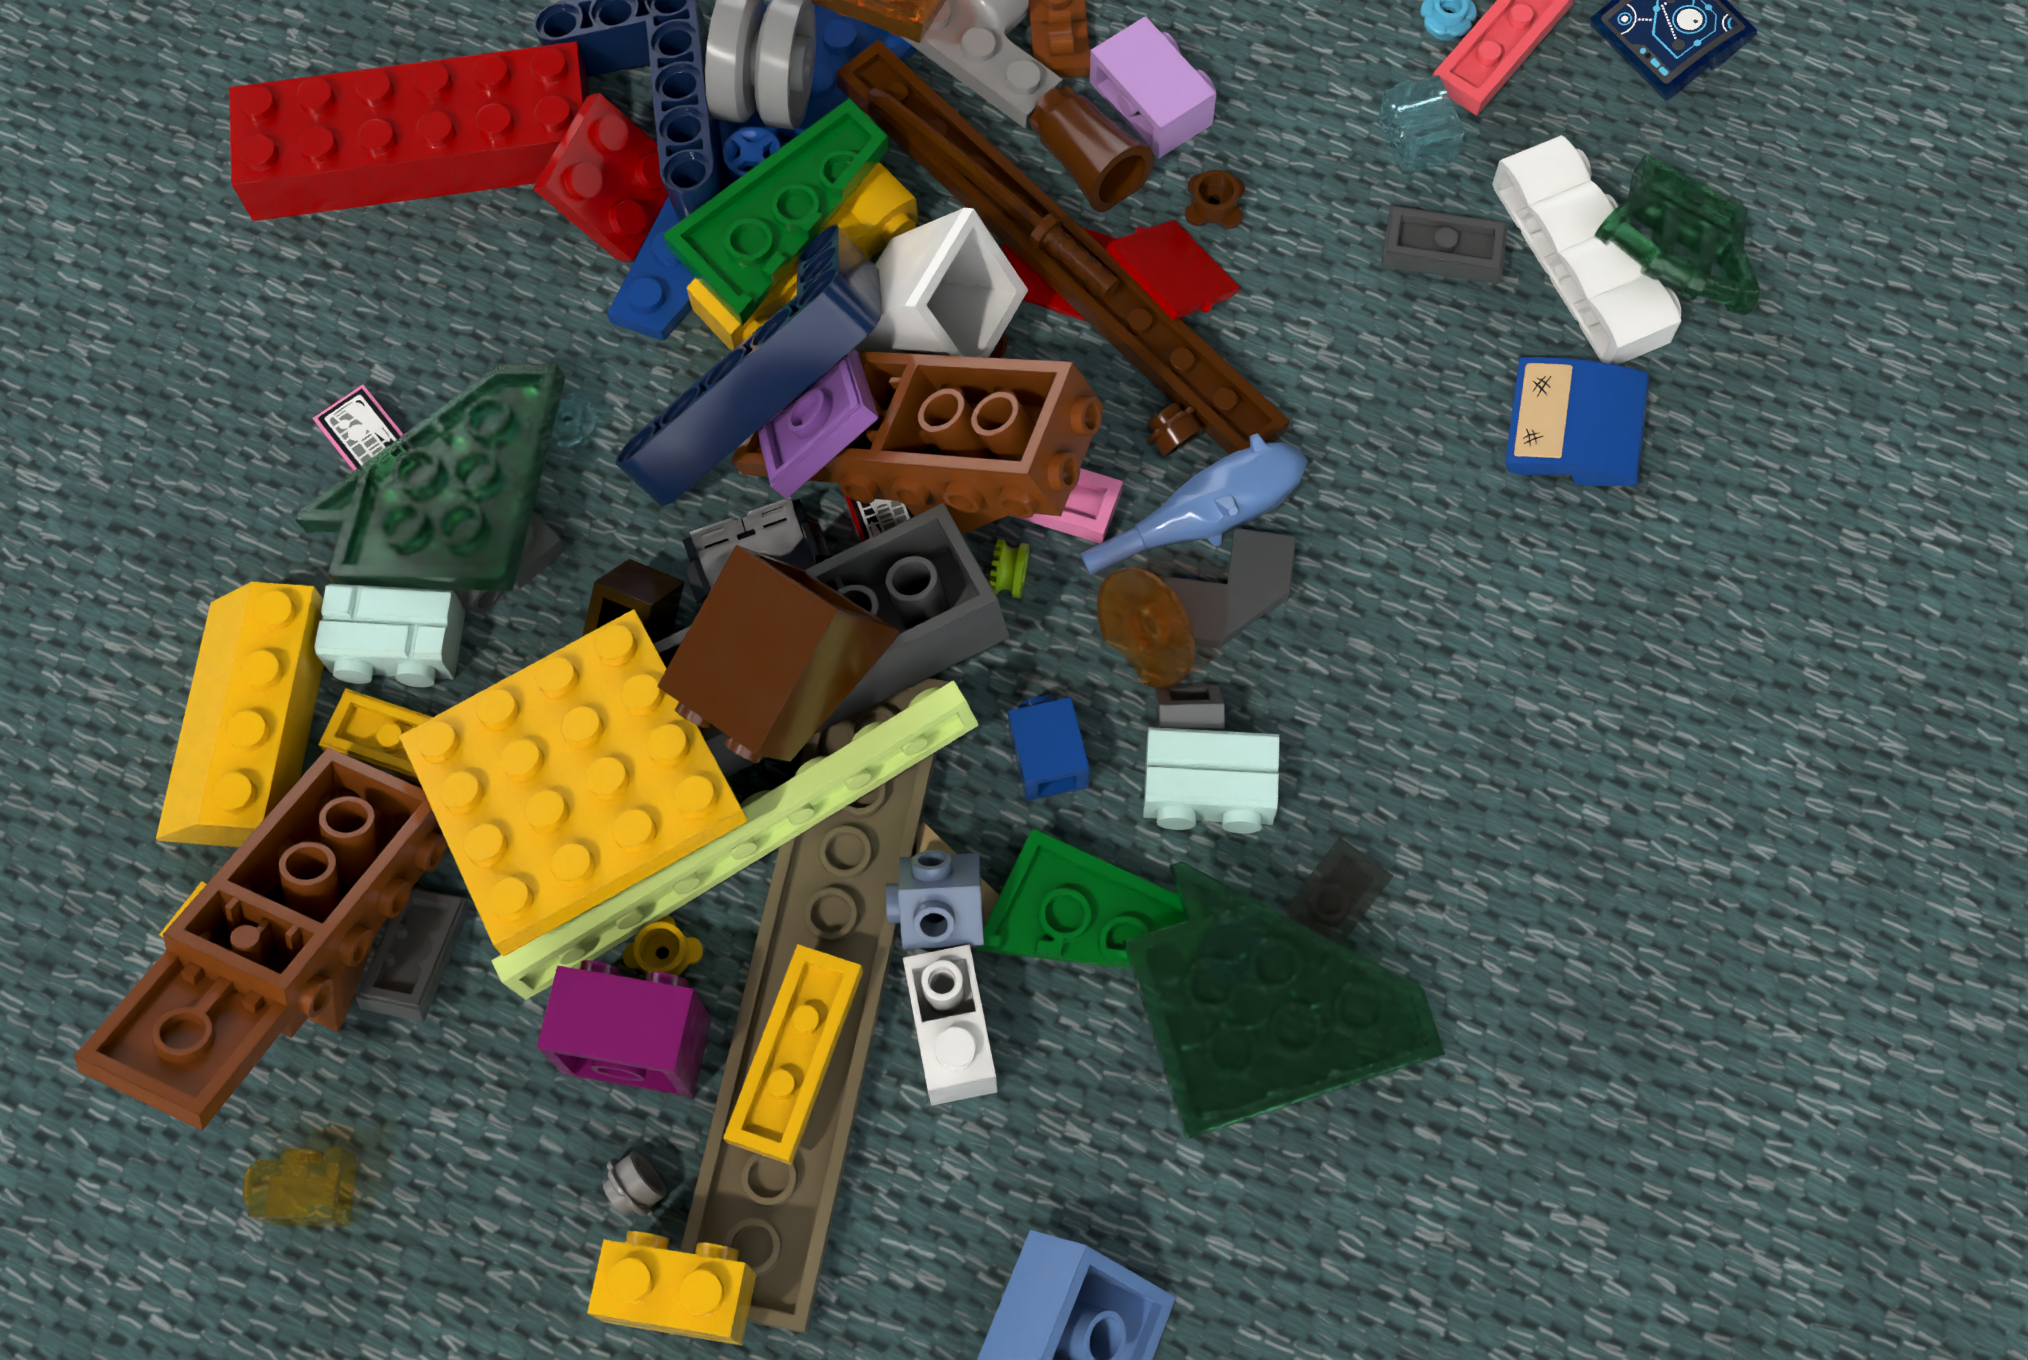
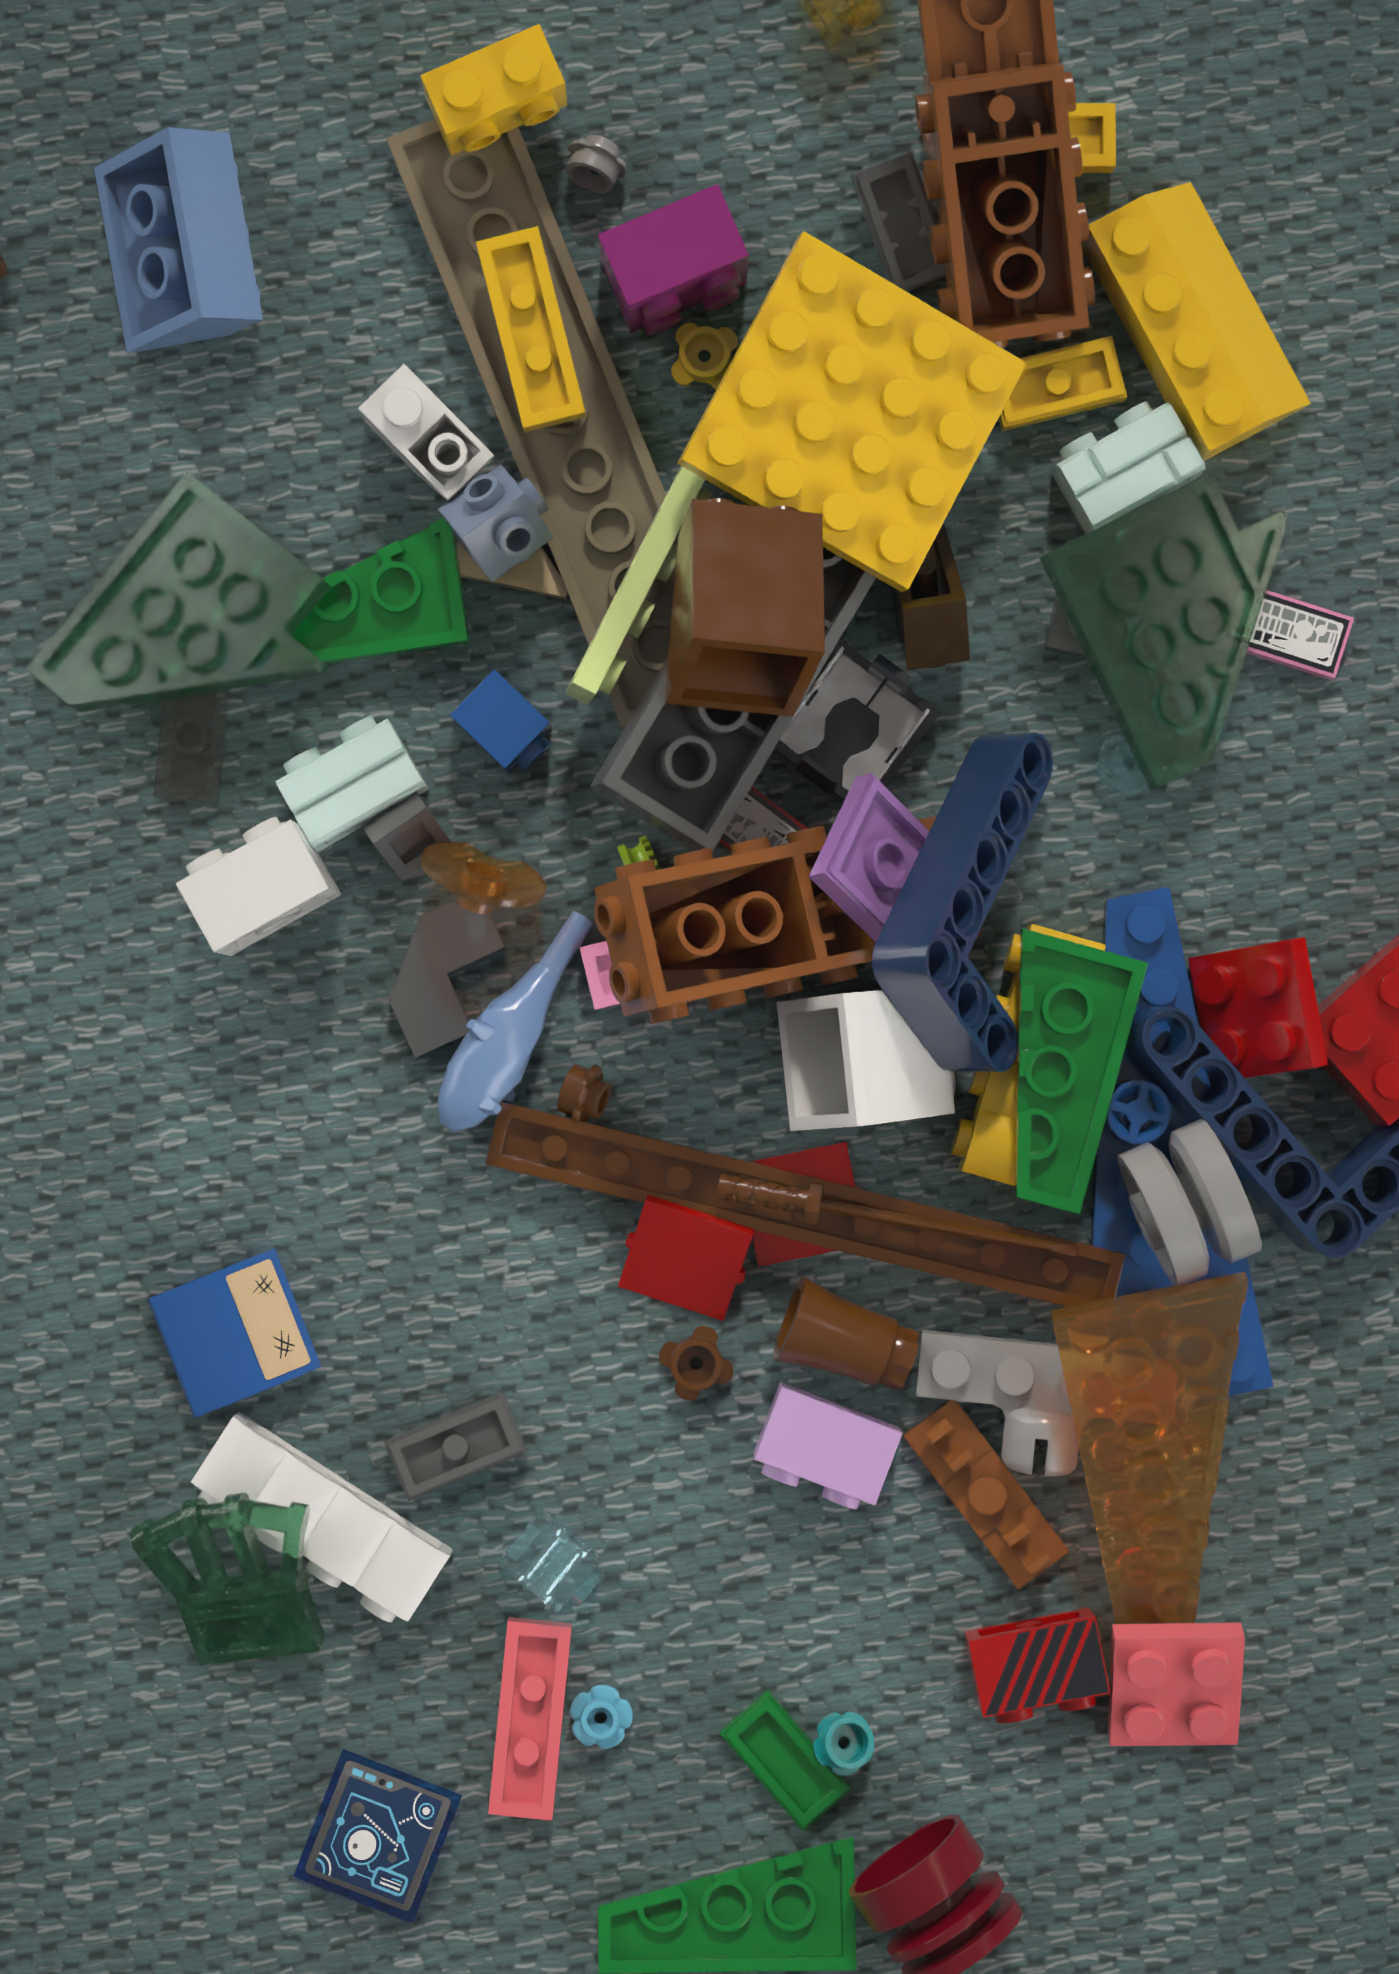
camera: 140 degrees right, 20 degrees up
none -> white brick [176,817,342,956]

